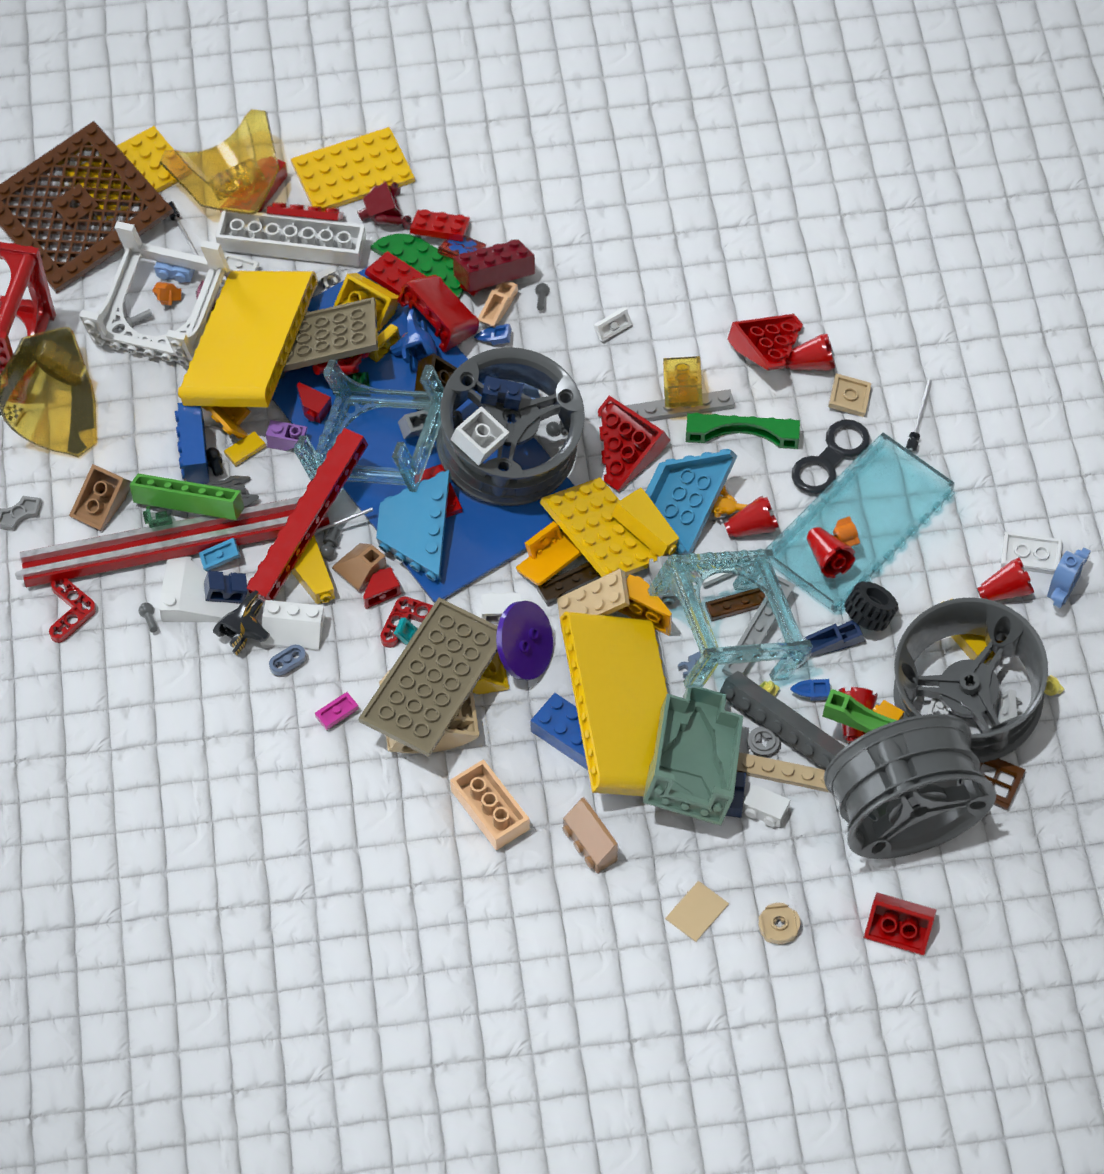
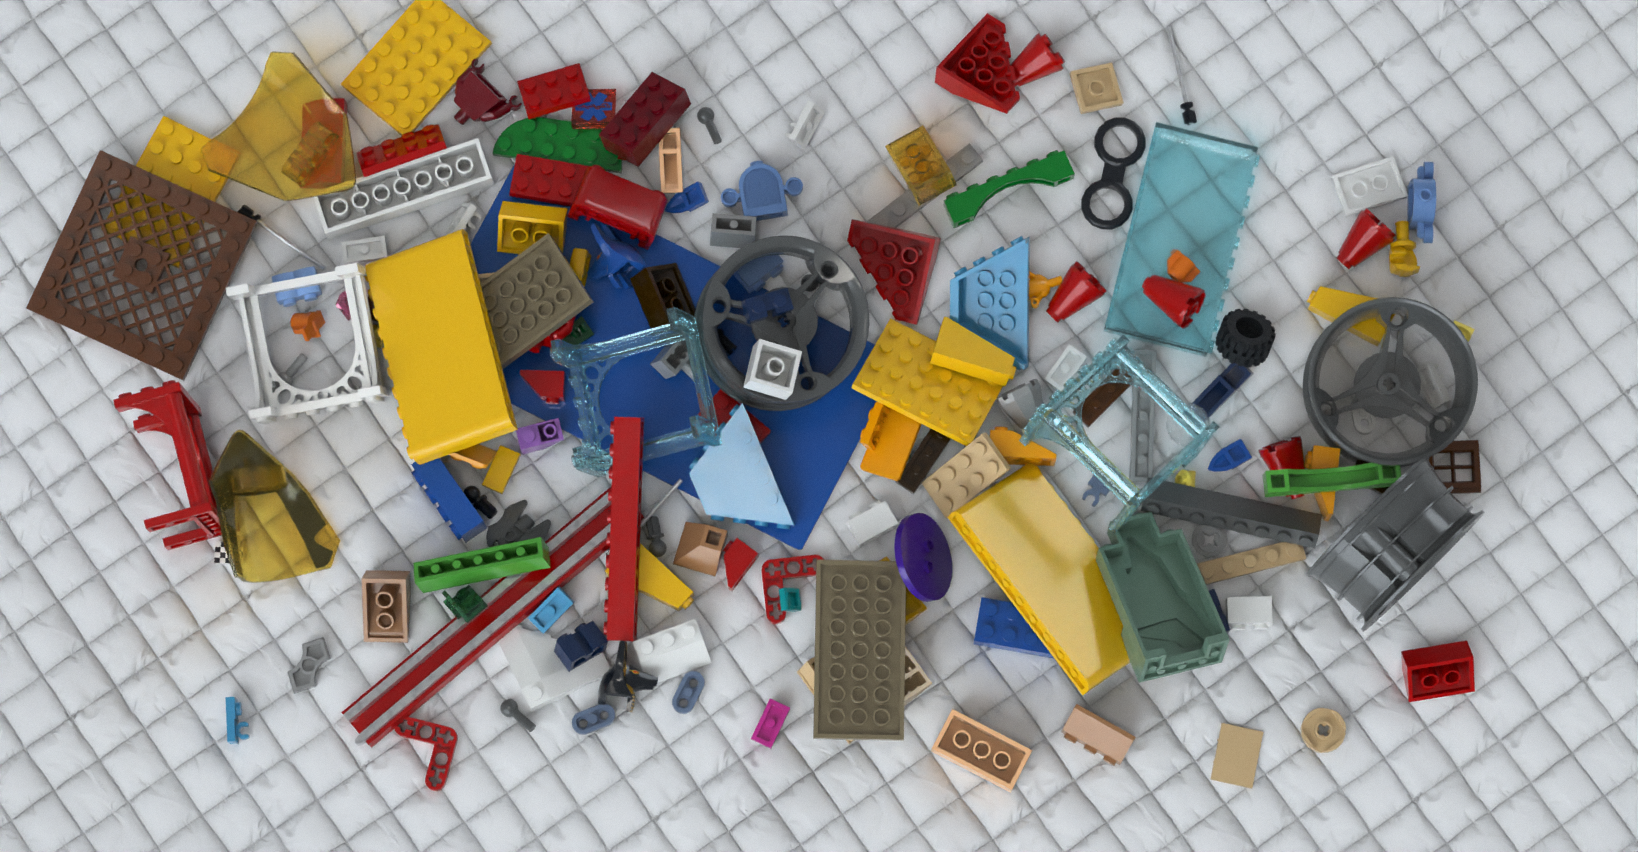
camera: 25 degrees left, 20 degrees up
none -> sand blue plate [572,704,615,735]
none -> medium blue piece [721,161,803,221]
none -> yellow piece [1389,221,1420,277]

